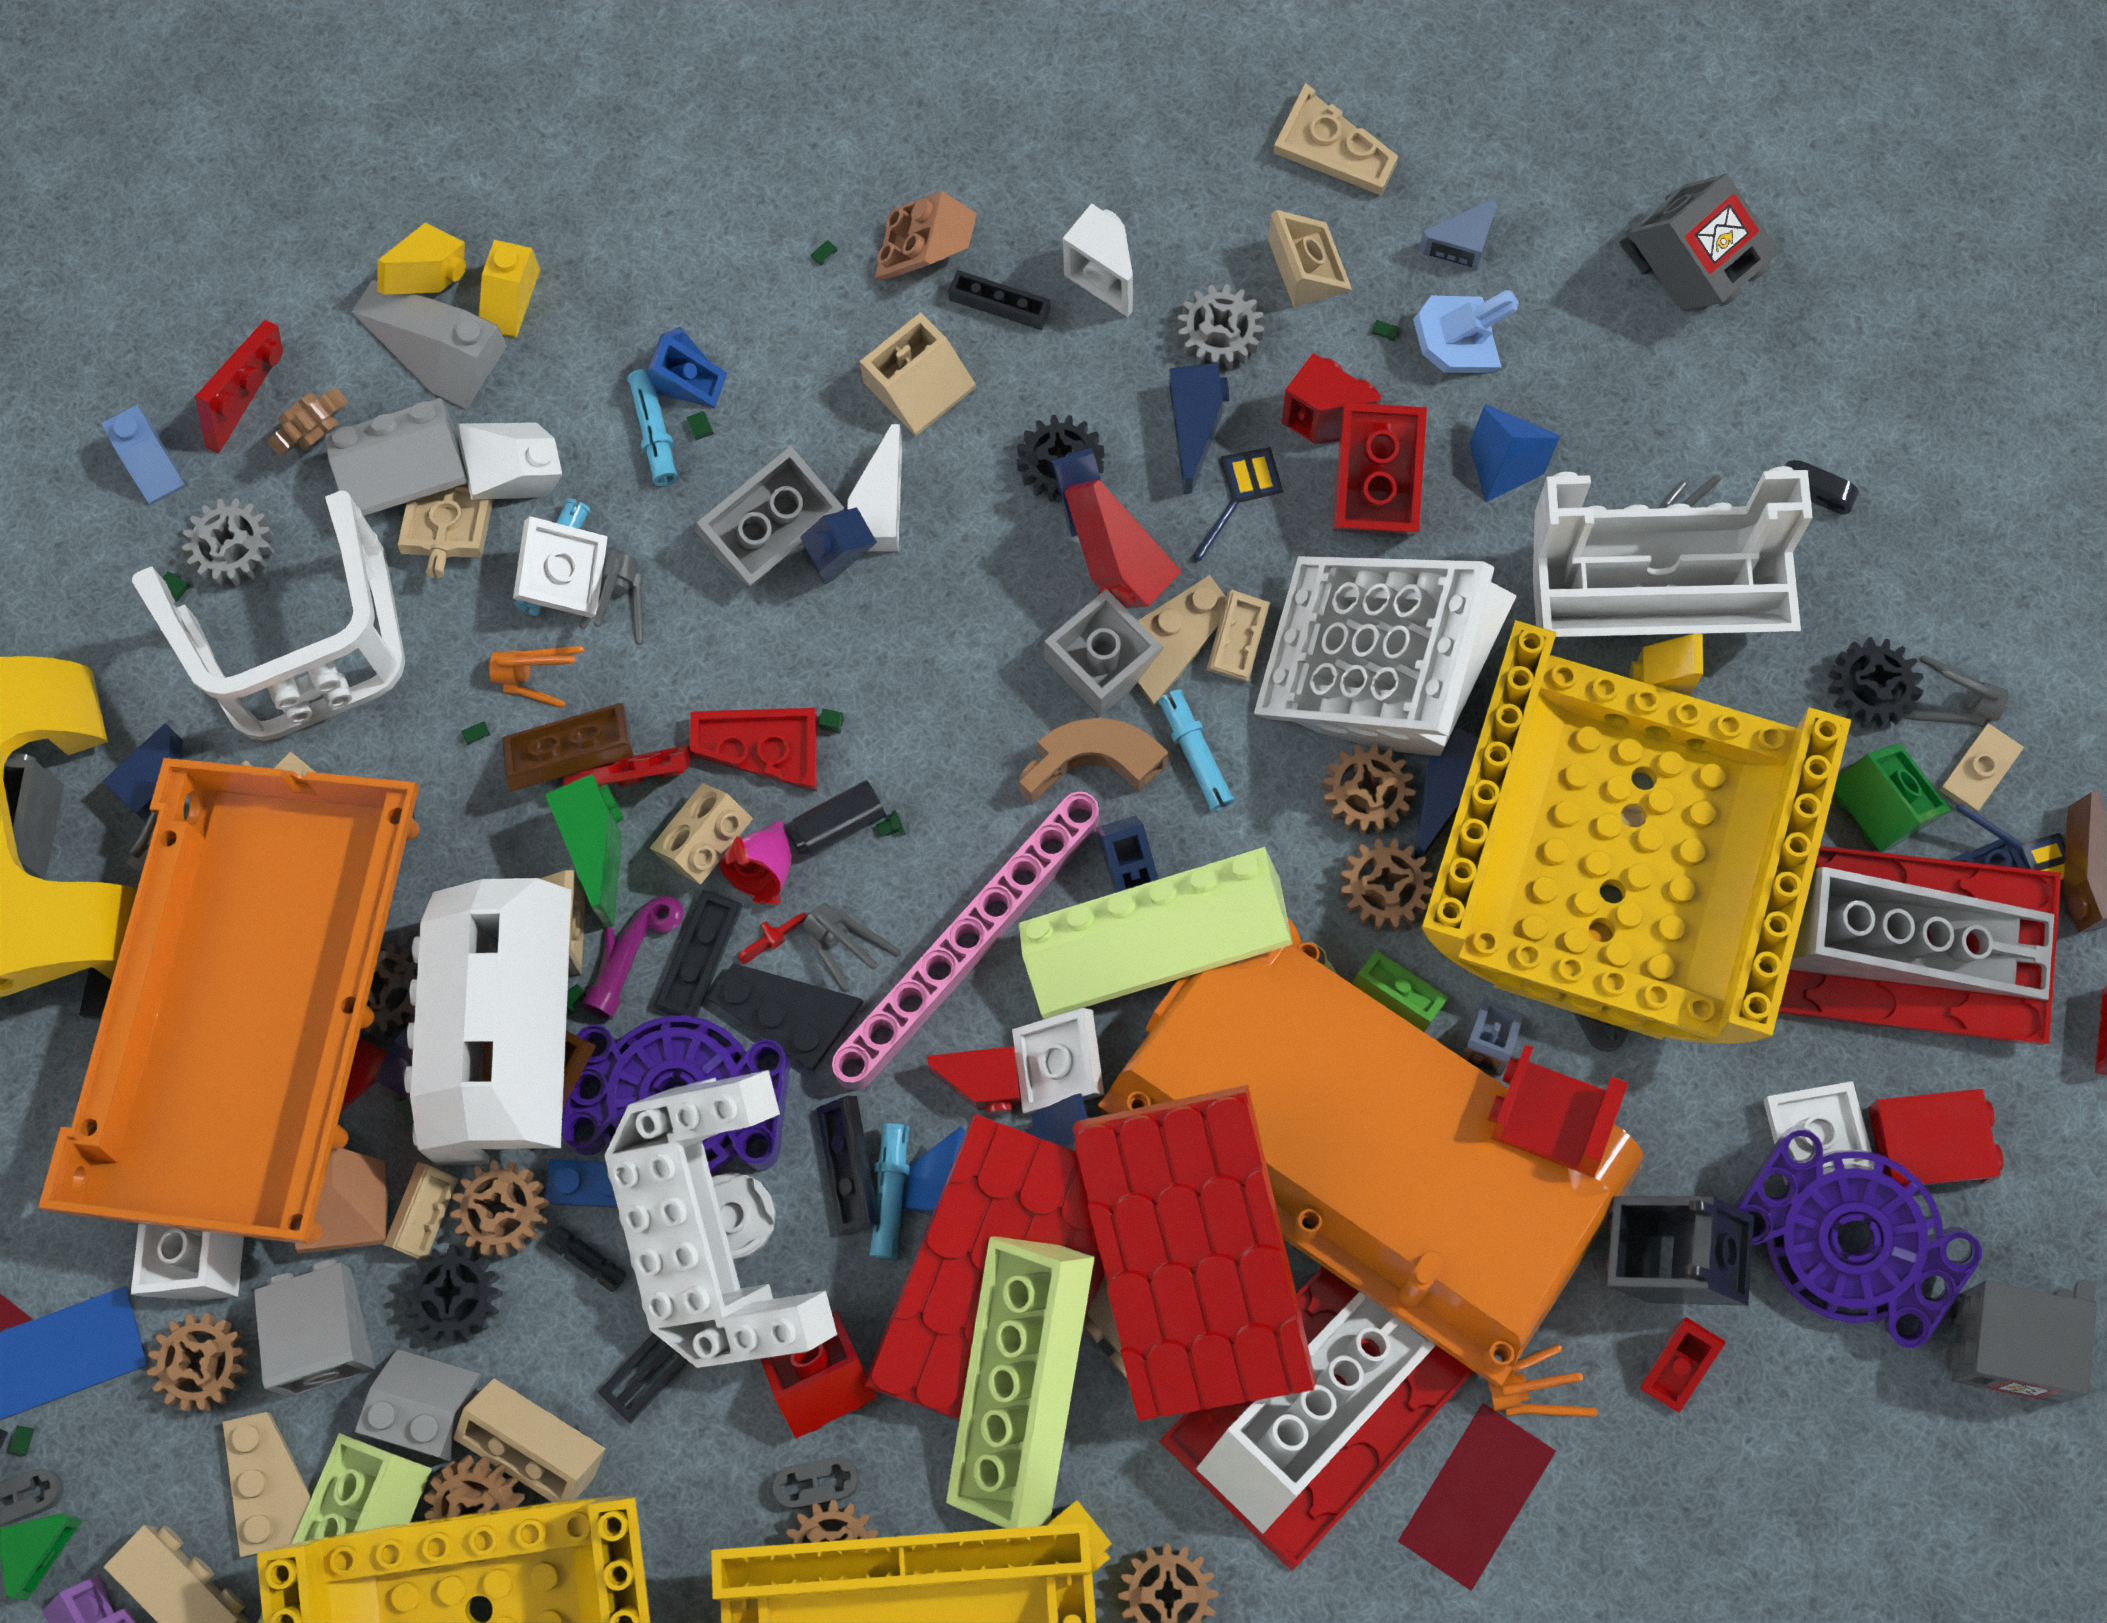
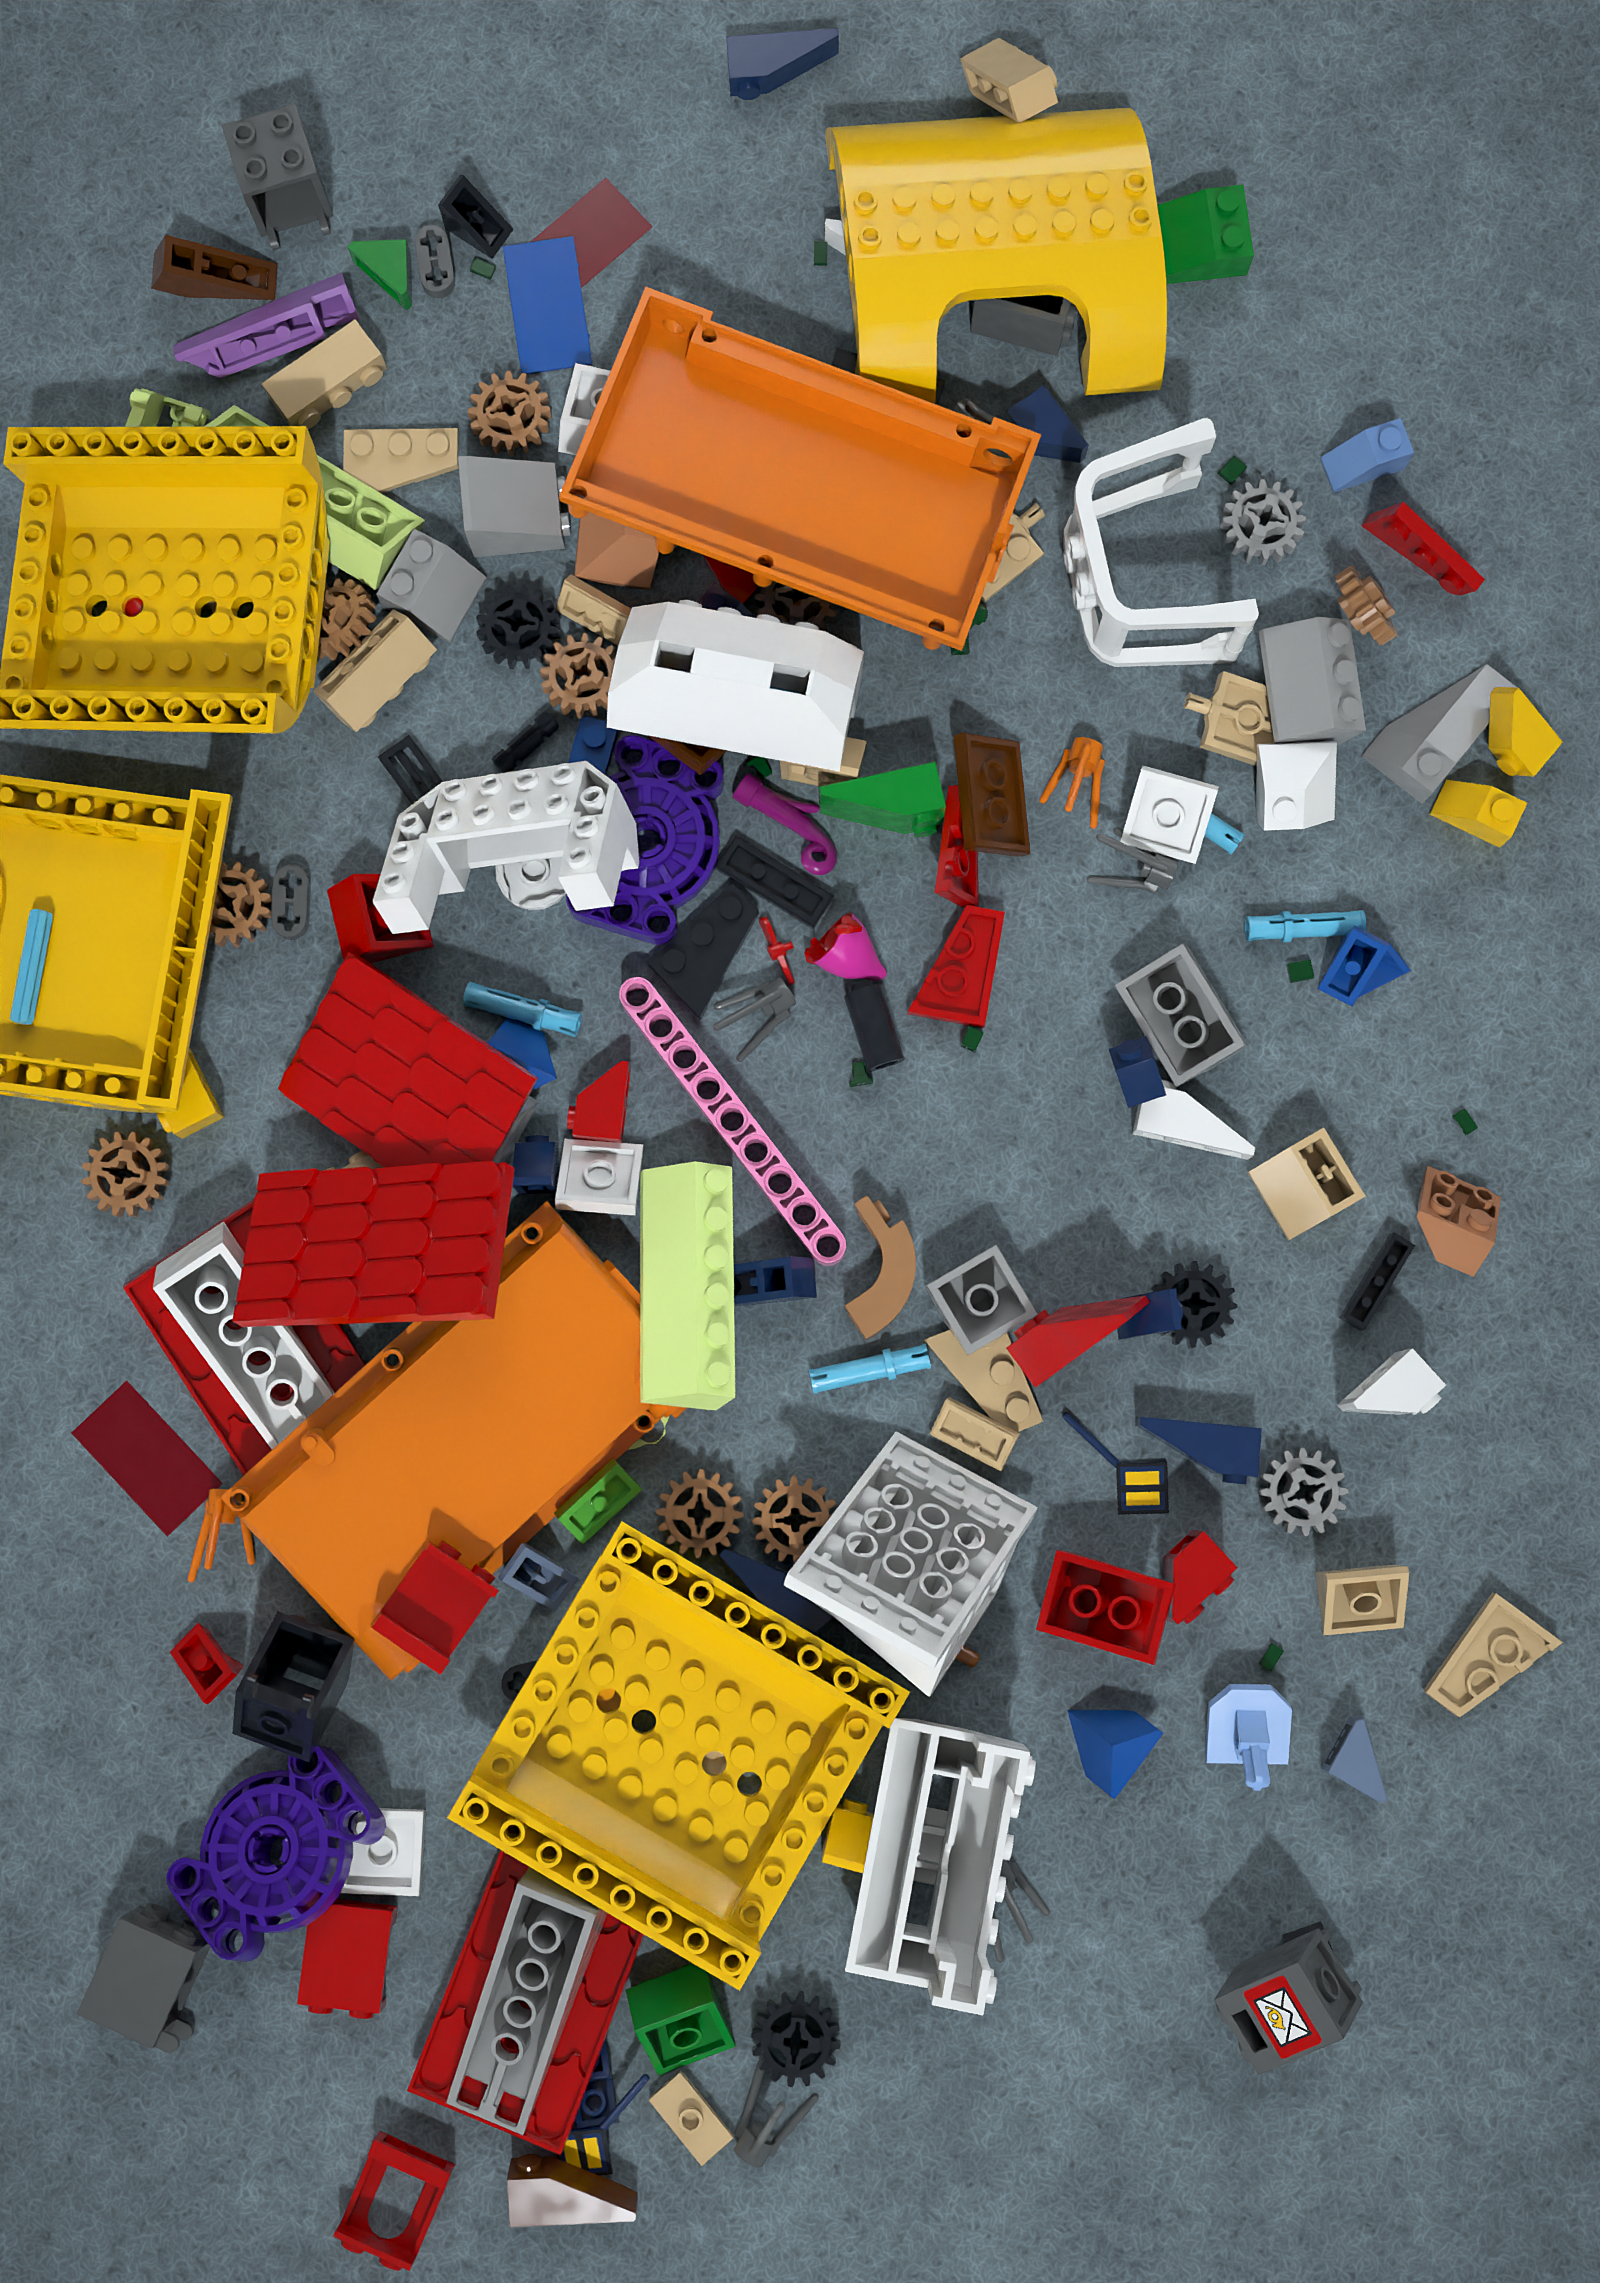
camera: 100 degrees right, 10 degrees up
dark green piece [461,721,491,745] -> none
tan brick [650,783,753,885] -> none
black tile [817,1095,880,1235] -> none
yellowish green slope [946,1237,1094,1529] -> none
black beam [1785,460,1859,515] -> none

